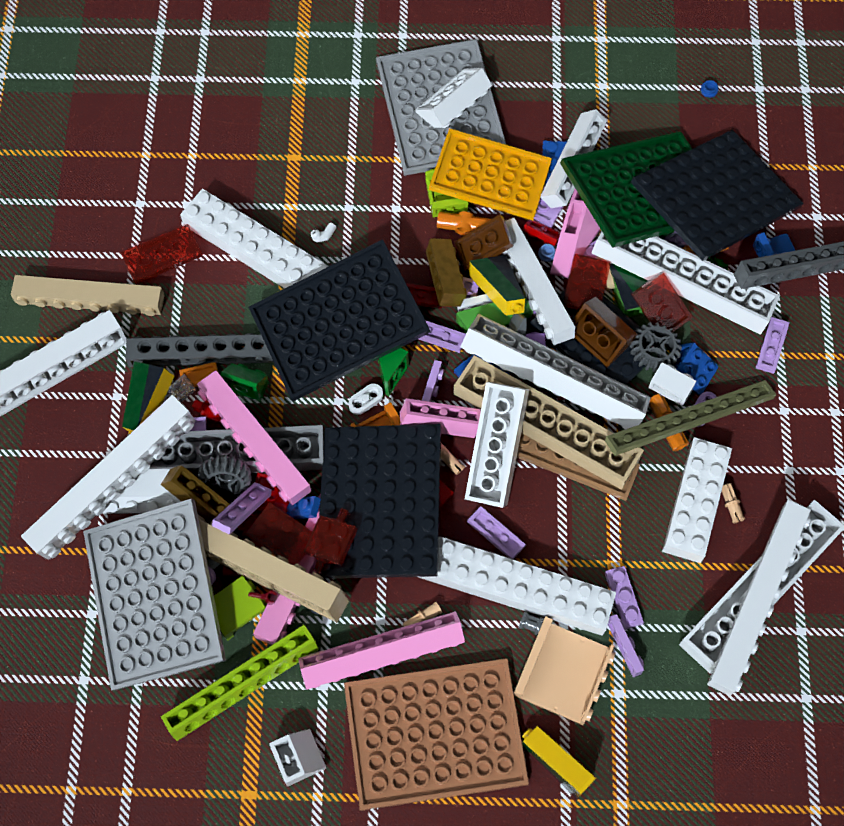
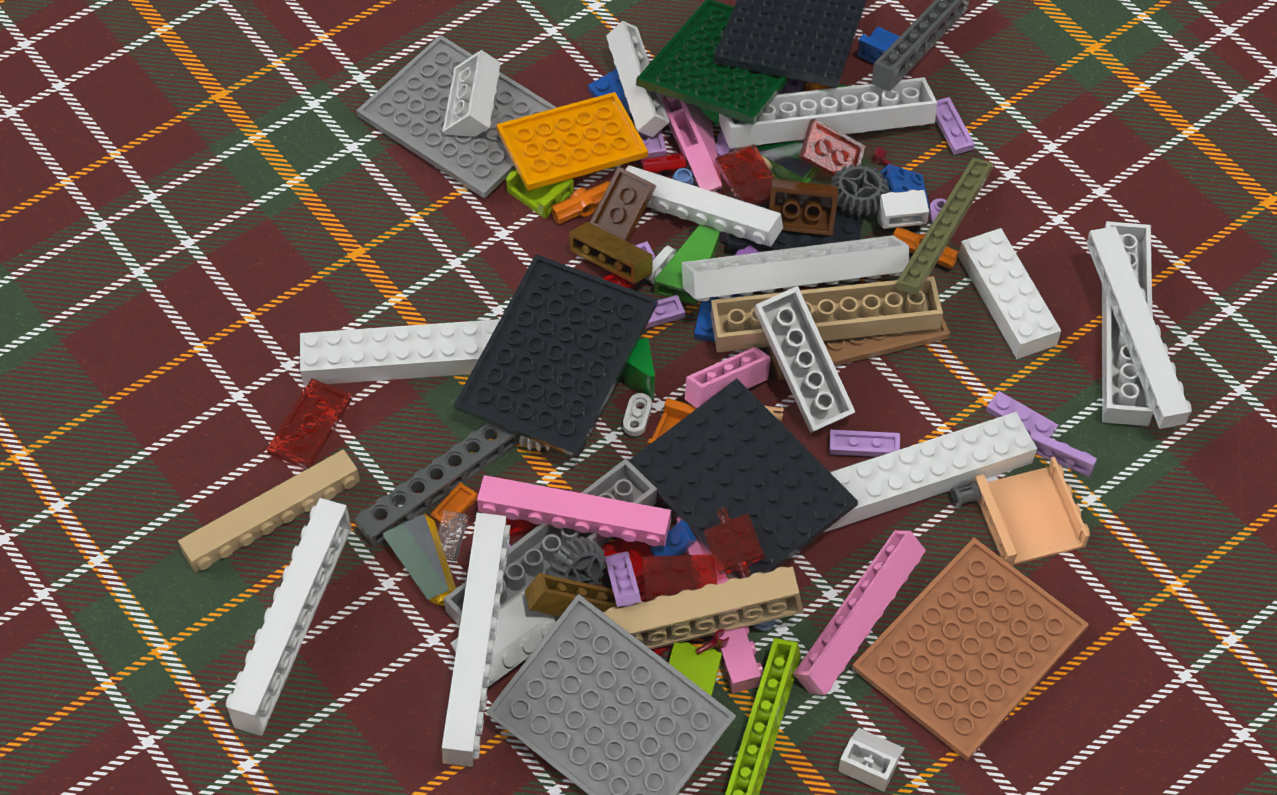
camera: 40 degrees left, 10 degrees down
green slope [220,363,269,402] -> none
white arm [311,223,337,243] -> none
light nougat axle [403,602,442,627] -> none
lavender plate [422,360,444,402] -> none
slope [469,255,525,316] -> none
dark grey slope [507,313,527,336] -> none
yellow slope [522,726,596,799] -> none
light nougat axle [722,484,745,523] -> none
none -> dark red hand [872,147,895,166]

